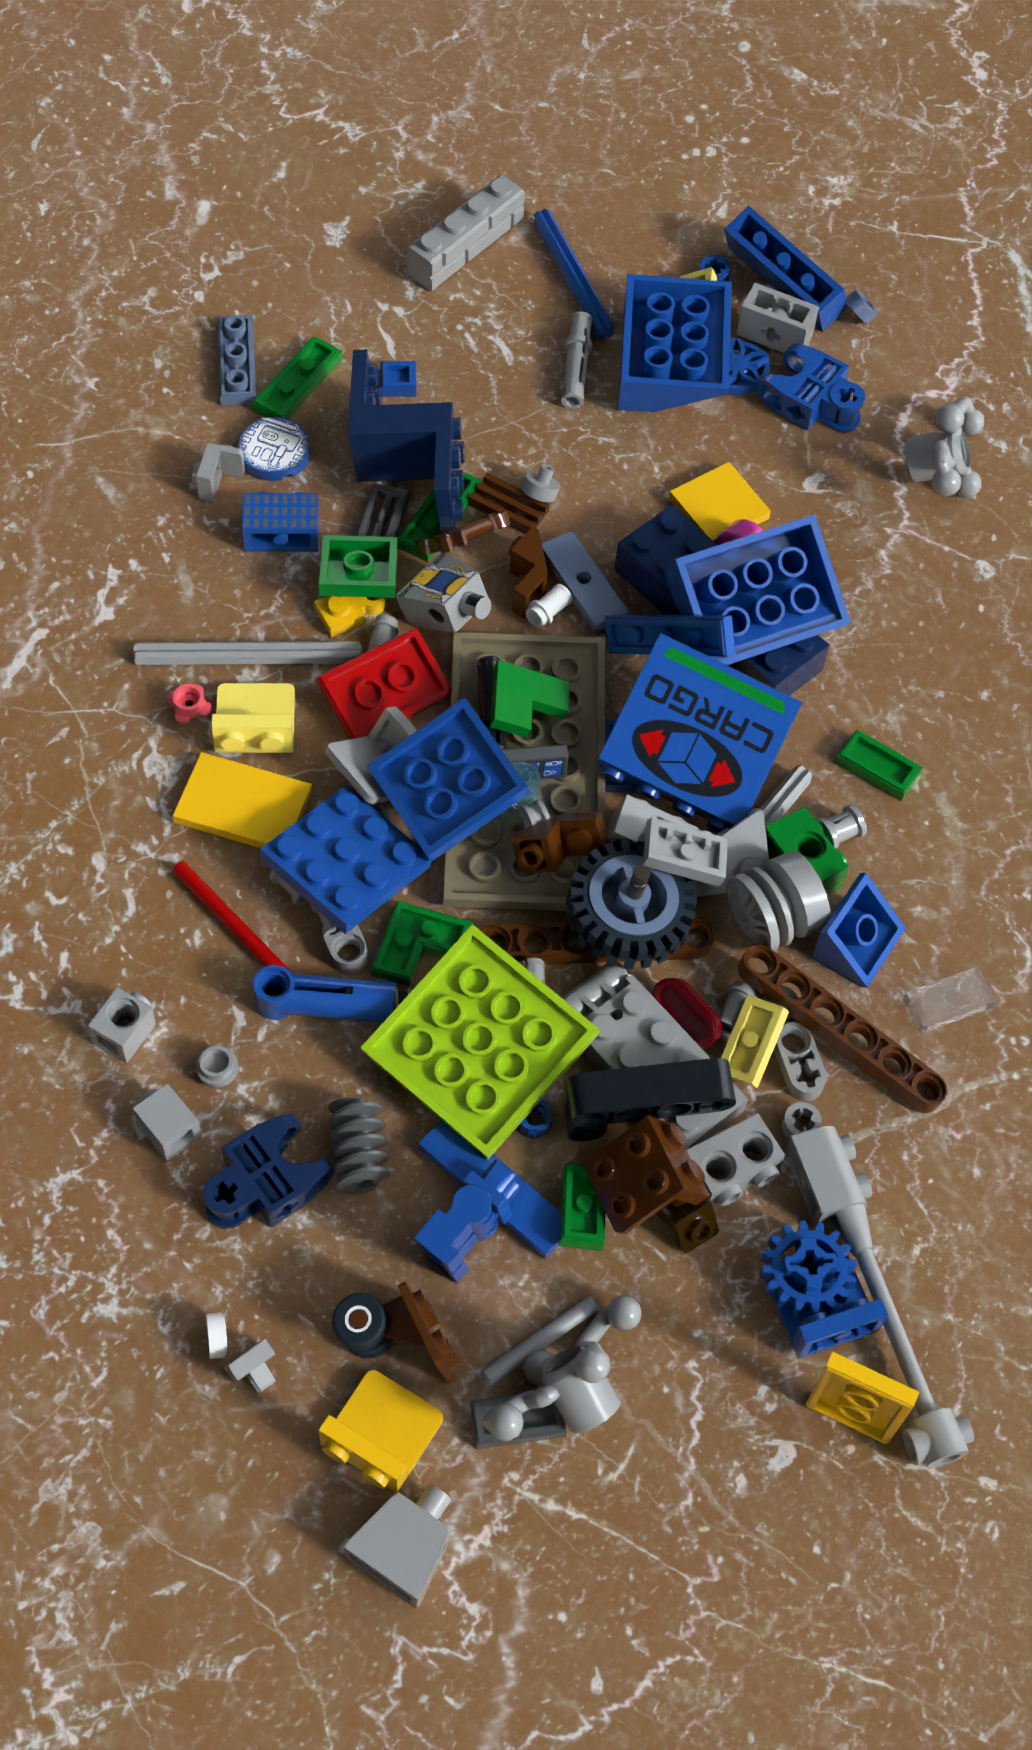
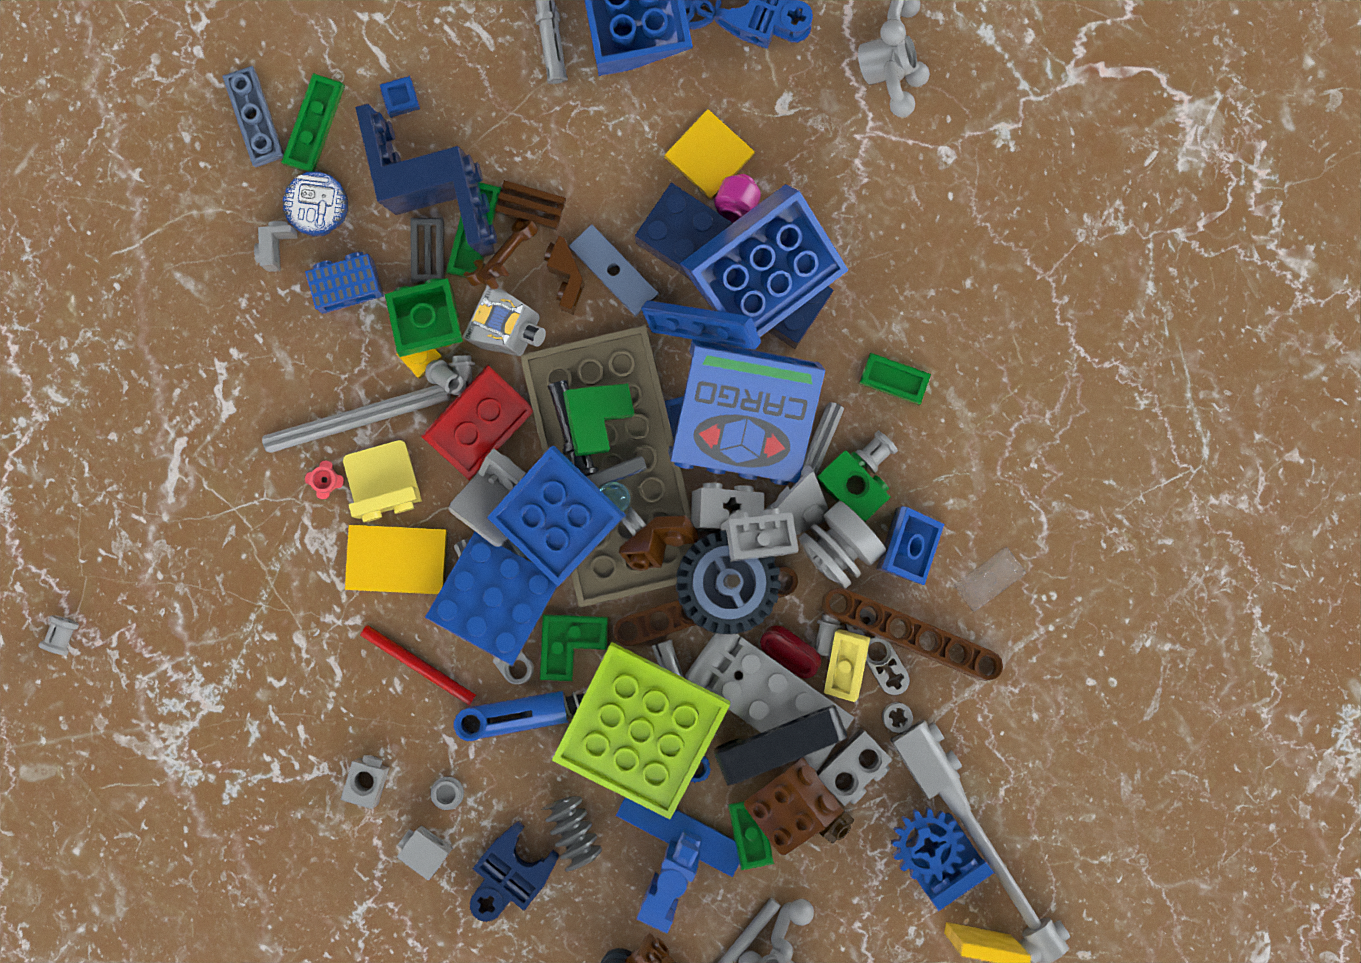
camera: 10 degrees left, 25 degrees up
light grey tile [521,464,560,502] -> none
white pin [526,584,573,628] -> none
none -> light grey pin [425,360,463,394]

